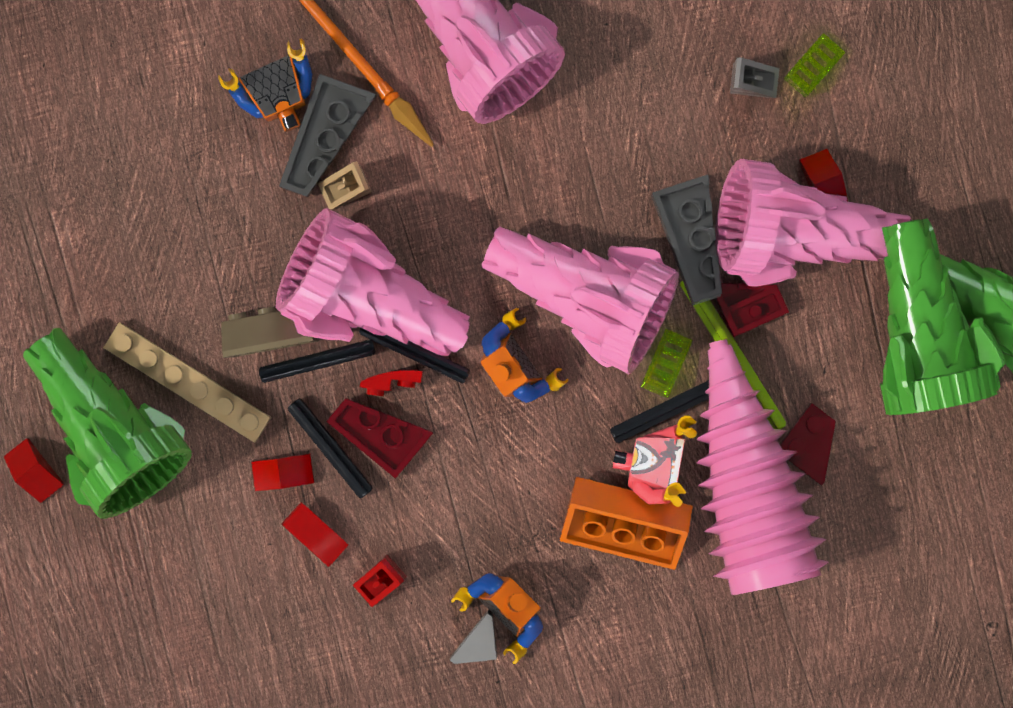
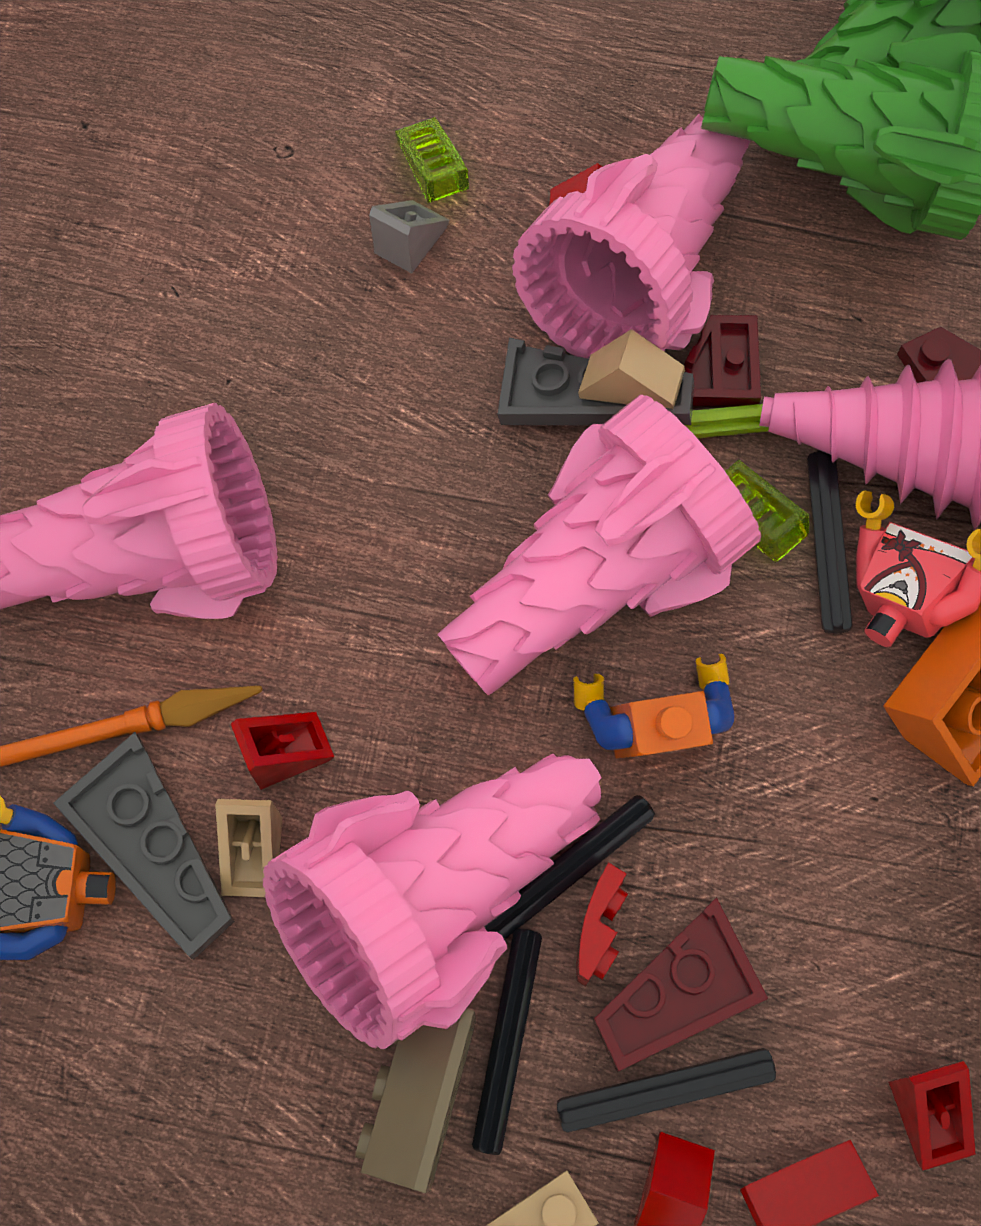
camera: 65 degrees left, 20 degrees down
none -> red slope [231,712,335,790]
none -> tan slope [578,329,685,409]

